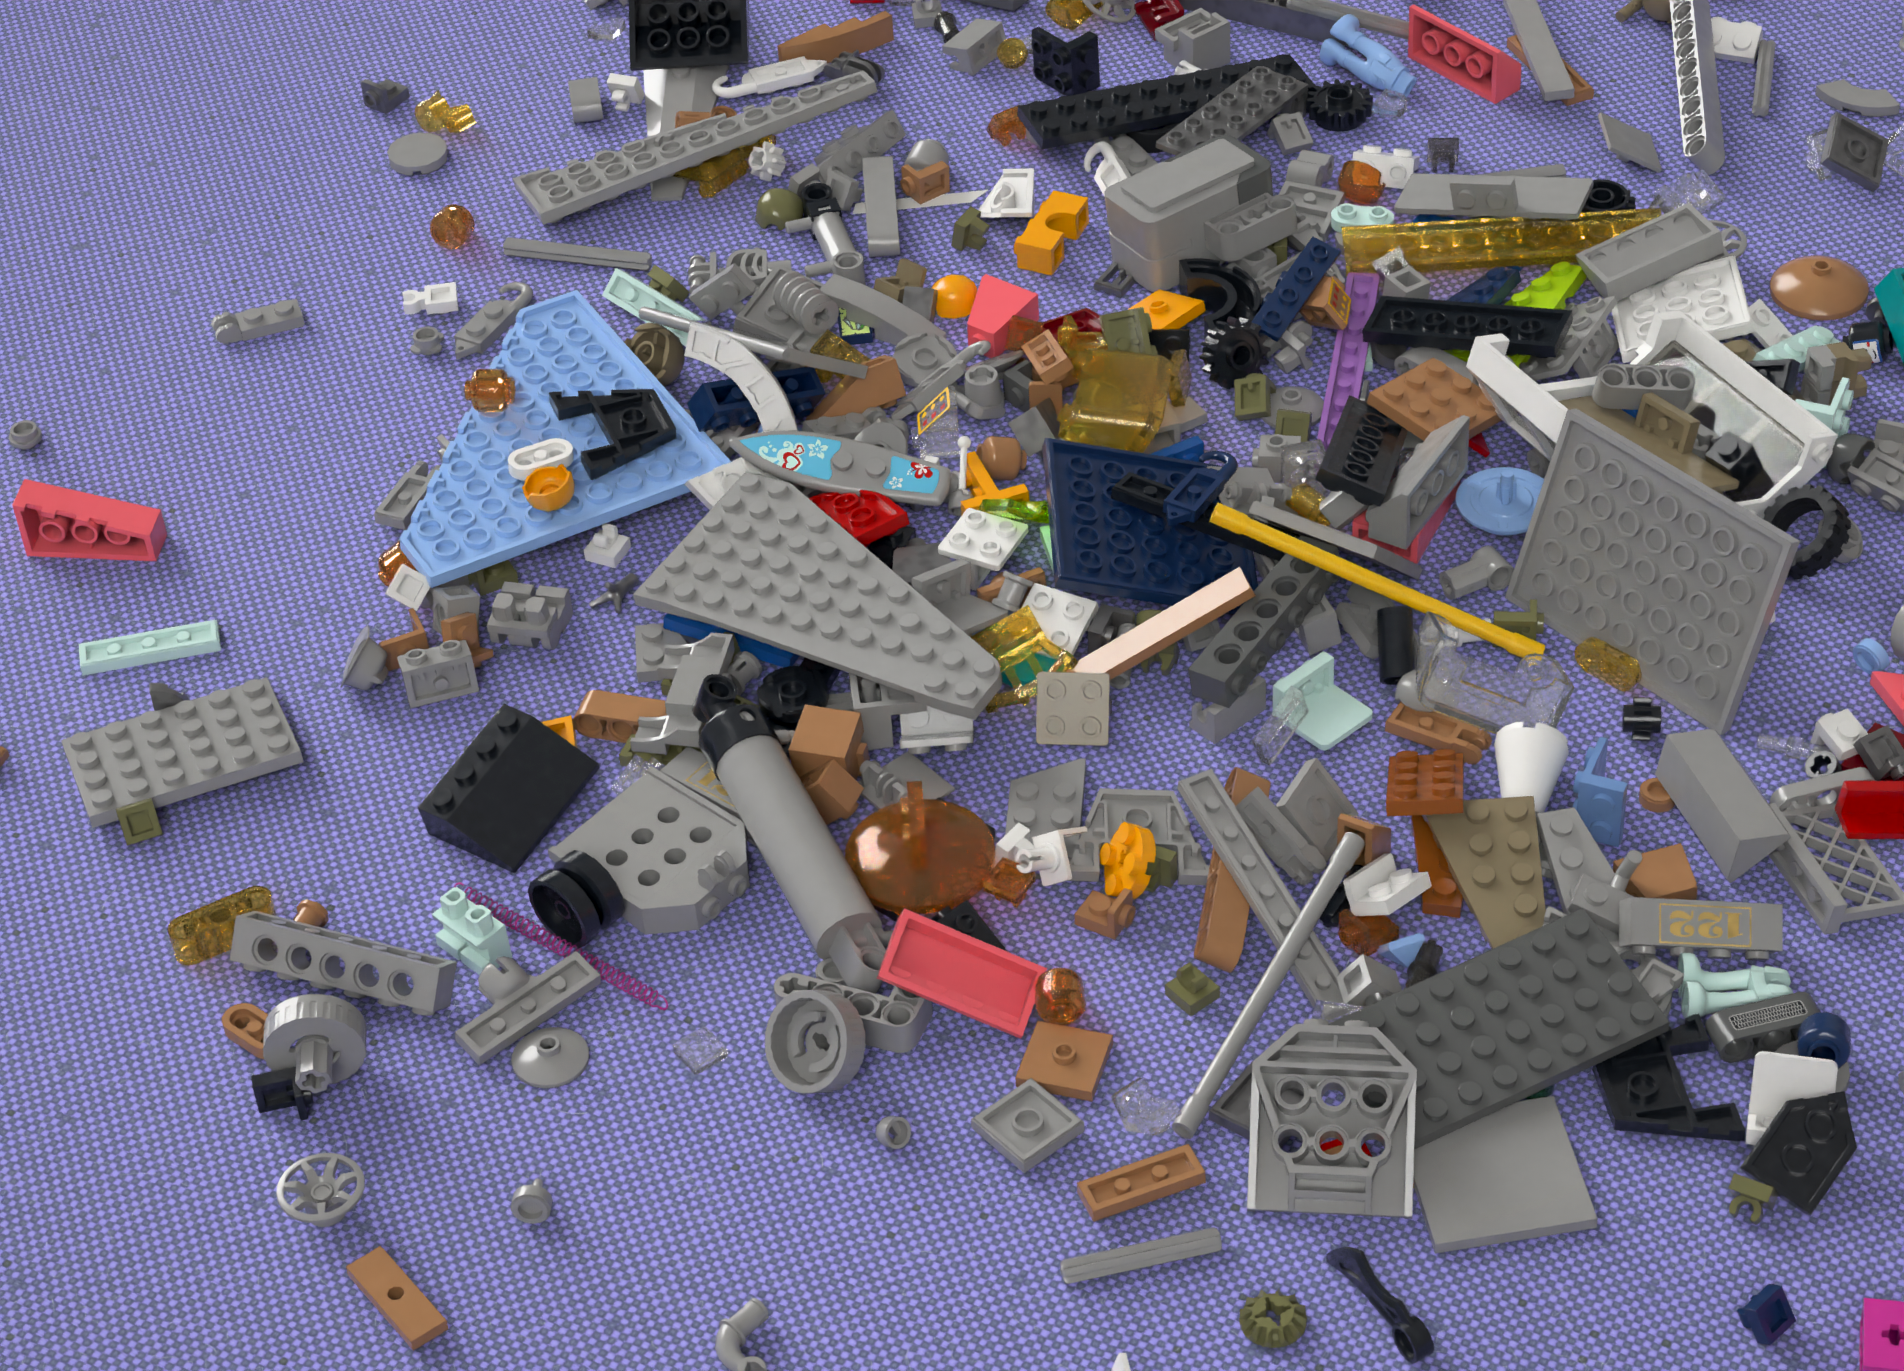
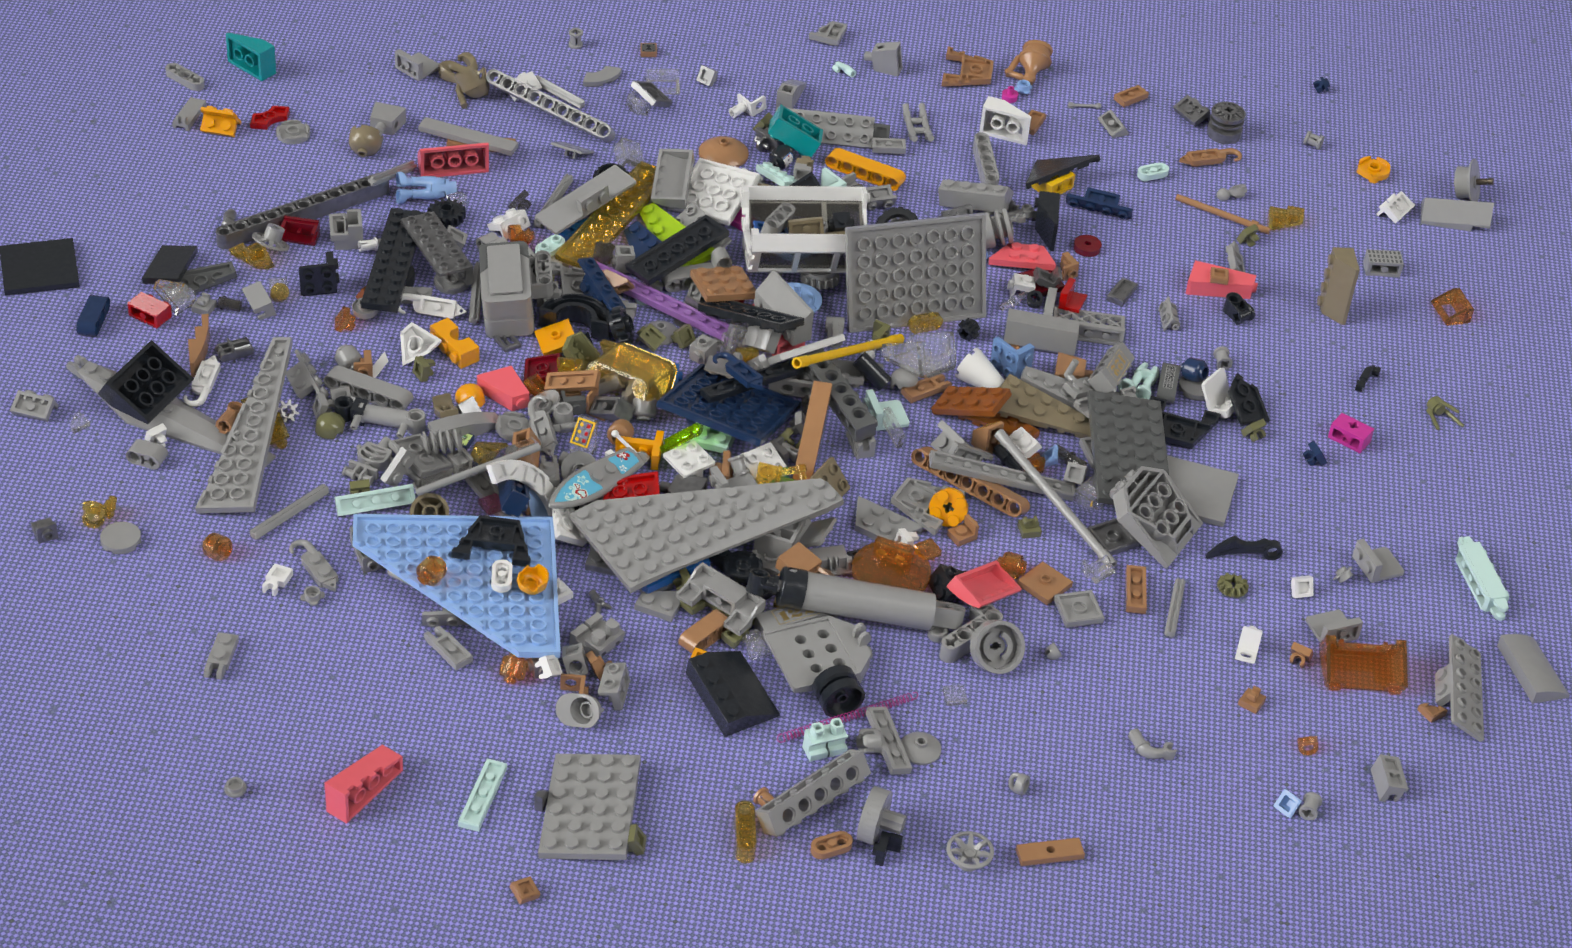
camera: 70 degrees left, 0 degrees up
white bracket [1015,826,1088,886] -> none

